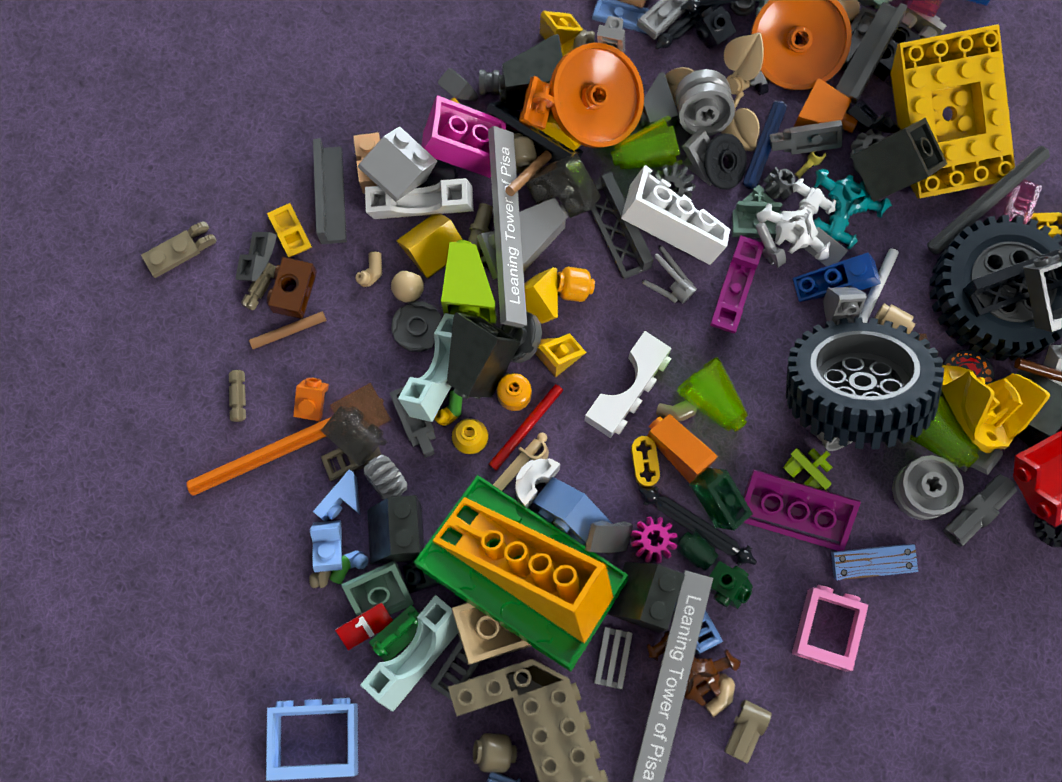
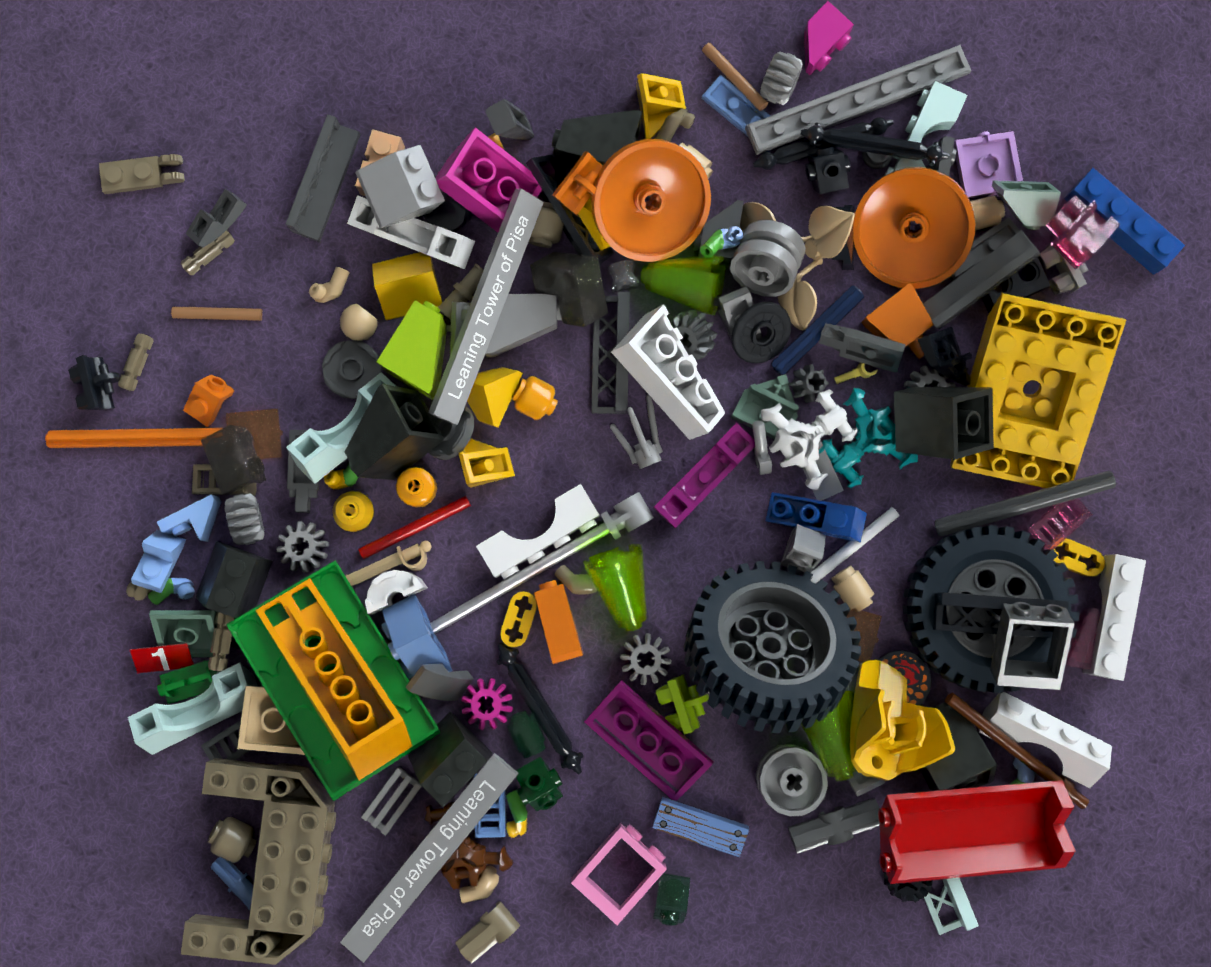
camera: 25 degrees right, 10 degrees up
light blue window [266,698,358,781] -> none
yellow slope [267,203,312,258] -> none
reddish brown brick [267,257,317,319] -> none
dark grey wheel [479,70,500,95] -> none
medium nougat bar [505,151,552,196] -> none
light grey hinge [597,16,625,53] -> none
clear green brick [689,468,753,531] -> none
none -> black hips [68,355,120,411]
none -> dark tan axle [208,612,234,671]
none -> light grey gear [276,521,329,572]
none -> flat silver piece [430,492,654,634]
none -> bright green arm [506,790,527,838]
none -> clear wheel [607,260,640,292]
none -> light grey gear [620,633,672,685]
none -> clear green bracket [653,873,690,926]
none -> arm [700,226,743,258]

